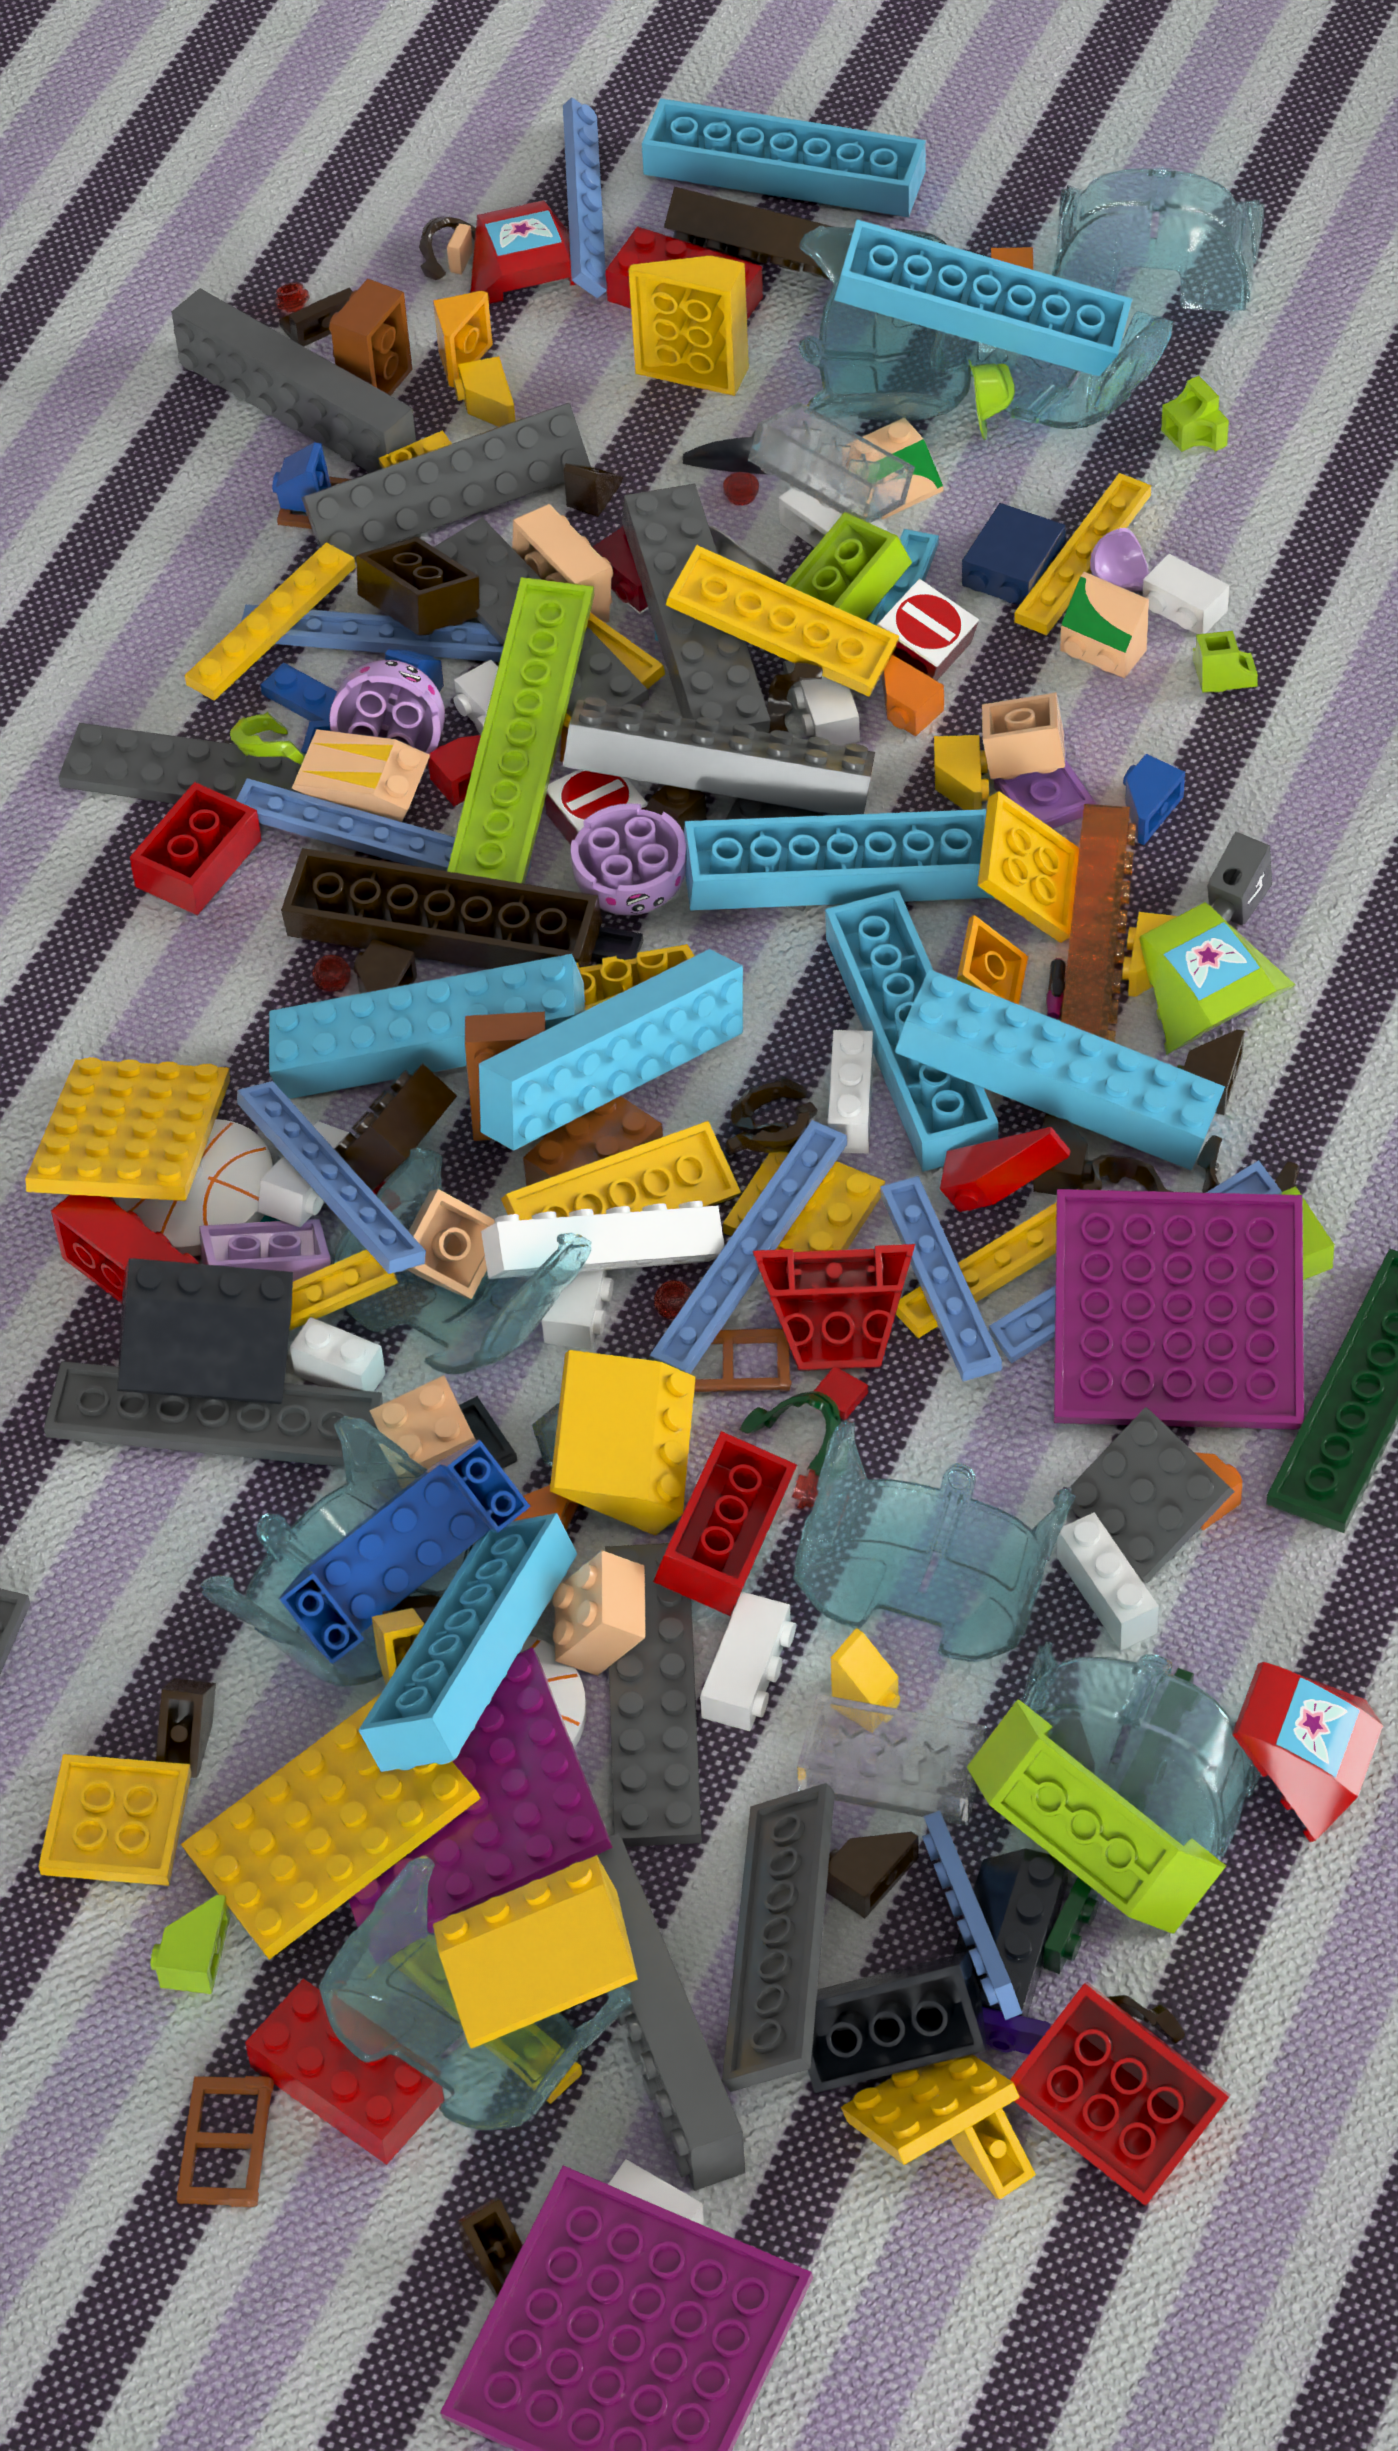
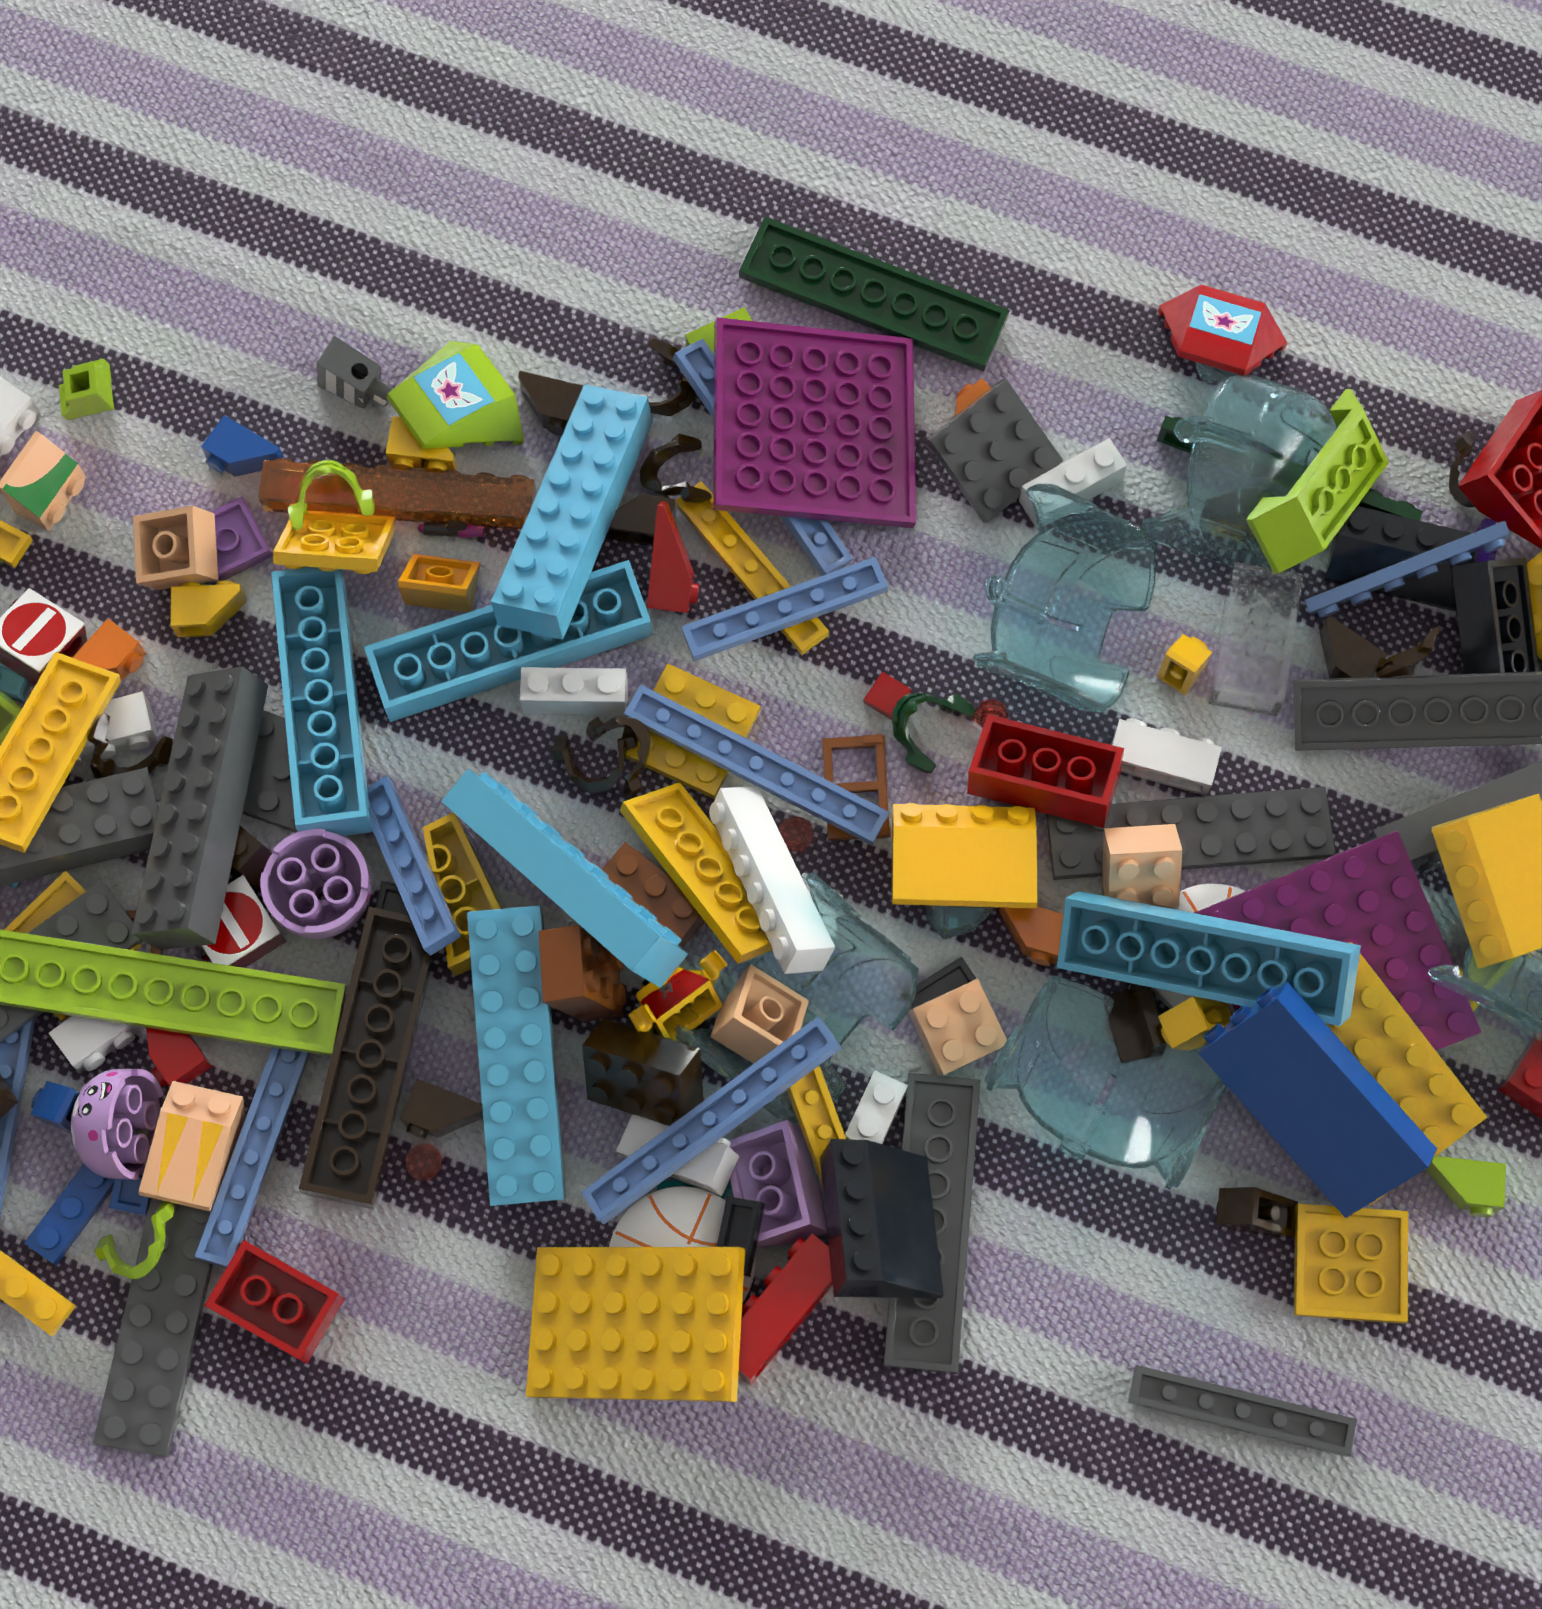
camera: 95 degrees left, 20 degrees up
blue slope [278,1439,531,1666] -> none
red wedge [752,1244,915,1371] -> none
none -> lime helmet [288,460,375,531]
none -> medium blue plate [367,776,461,956]
none -> yellow torso [628,950,728,1041]
none -> black tile [716,1196,765,1277]
none -> blue brick [1198,982,1437,1218]
none -> dark brown helmet [1376,627,1440,677]

